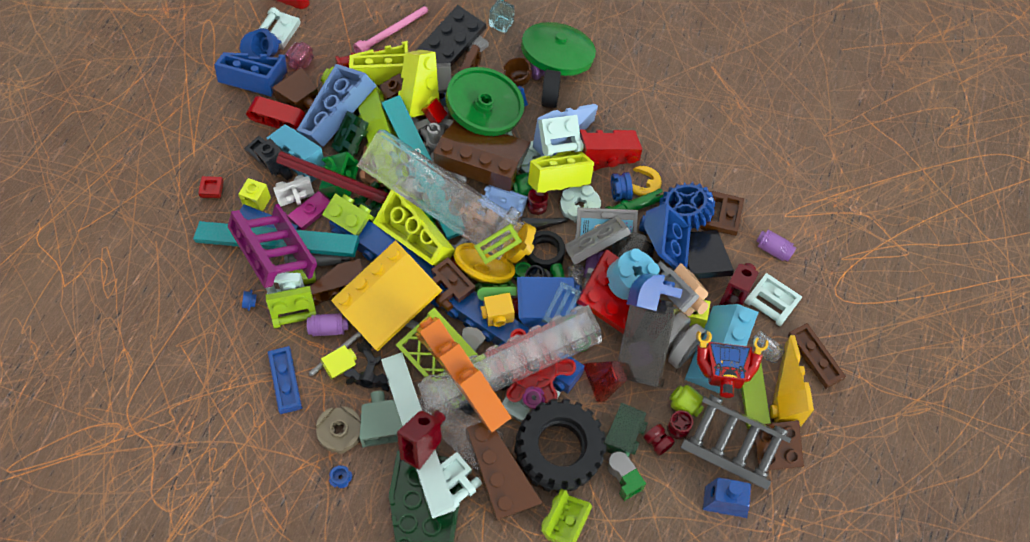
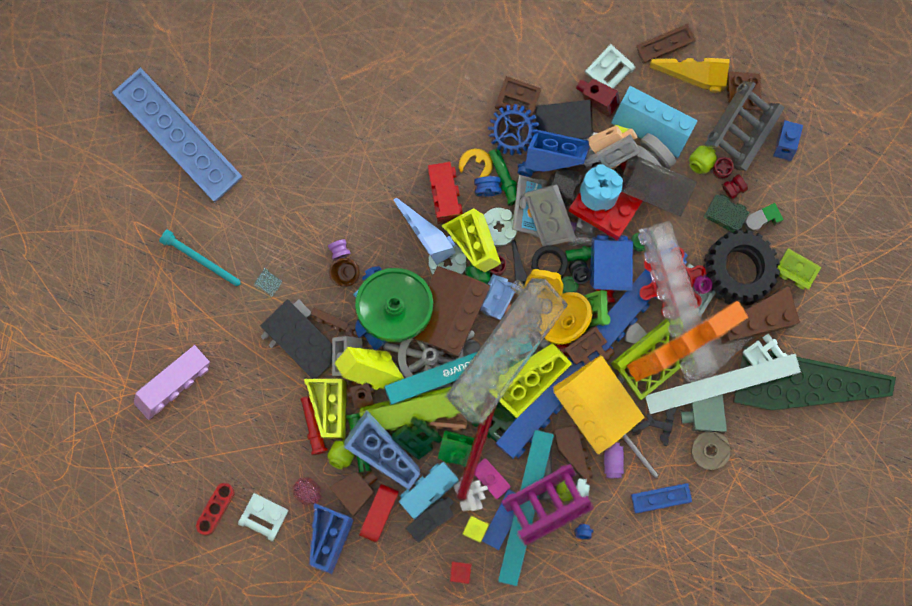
camera: 85 degrees left, 20 degrees up
blue piece [240,28,282,57] -> none
lime plate [266,286,317,329] -> none
neon yellow brick [320,345,357,380] -> none
lime bracket [322,193,375,236] -> none
blue plate [329,466,352,488] -> none
bright pink piece [353,6,428,53] -> none
dark red torso [397,410,446,470] -> none
red slope [421,98,448,124] -> none
lime tile [474,223,522,265] -> none
yellow brick [480,293,515,327] -> none
green dish [521,22,596,76] -> none
light aqua plate [538,115,584,157] -> none
black tyre [541,70,561,108] -> none
clear light blue tile [542,282,581,331] -> none
clear red wing [583,361,627,403] -> none
brick [627,273,683,311] -> none
torso [696,331,768,398] -> none
lime tile [741,363,771,429] -> none
clear cone [753,331,785,363] -> none
medium lavender head [756,229,796,262] -> none

